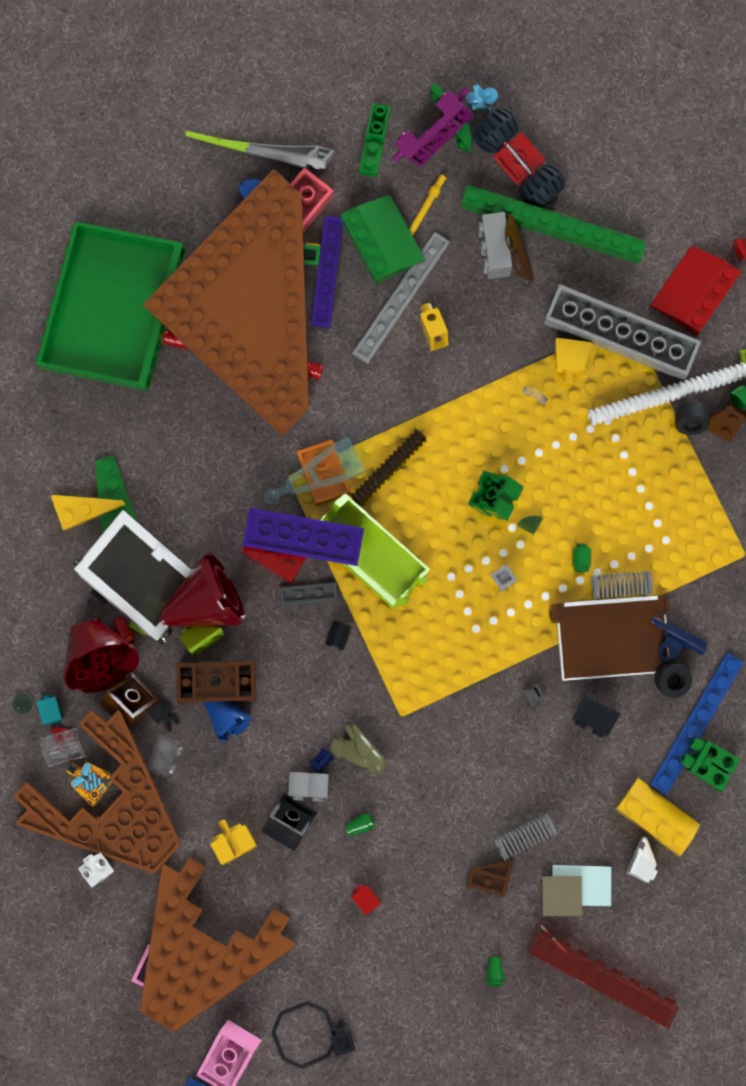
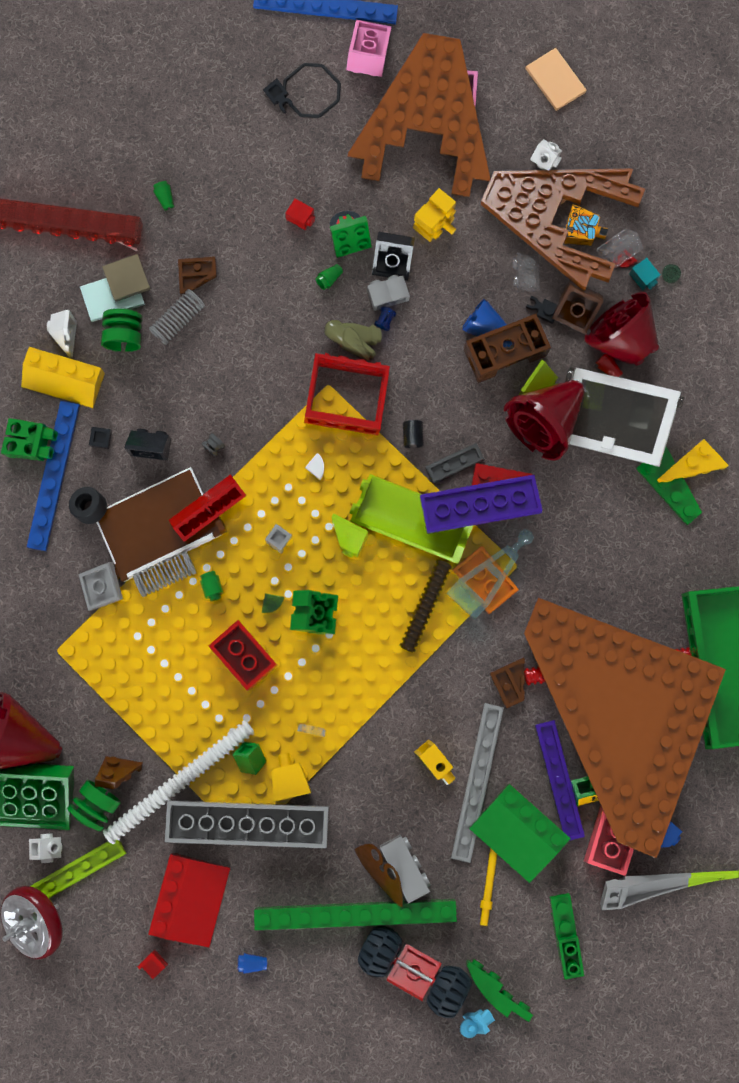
camera: 160 degrees right, 0 degrees up
magenta brick [391,87,475,167] -> none
dark blue piece [651,617,707,662] -> none
black tyre [675,402,709,435] -> none
none -> light grey tile [78,562,123,611]
none -> black plate [89,427,112,449]
none -> green wheel [101,309,143,352]
none -> red brick [169,474,246,542]
none -> red brick [208,620,278,692]
none -> green panel [233,742,266,775]
none -> blue cone [238,953,267,974]
none -> red window [304,353,390,436]
none -> white tile [305,453,324,480]
none -> green plate [330,211,372,258]
none -> lime slope [332,513,368,558]
none -> reddish brown wing [489,657,525,709]
none -> light nougat tile [525,48,586,111]

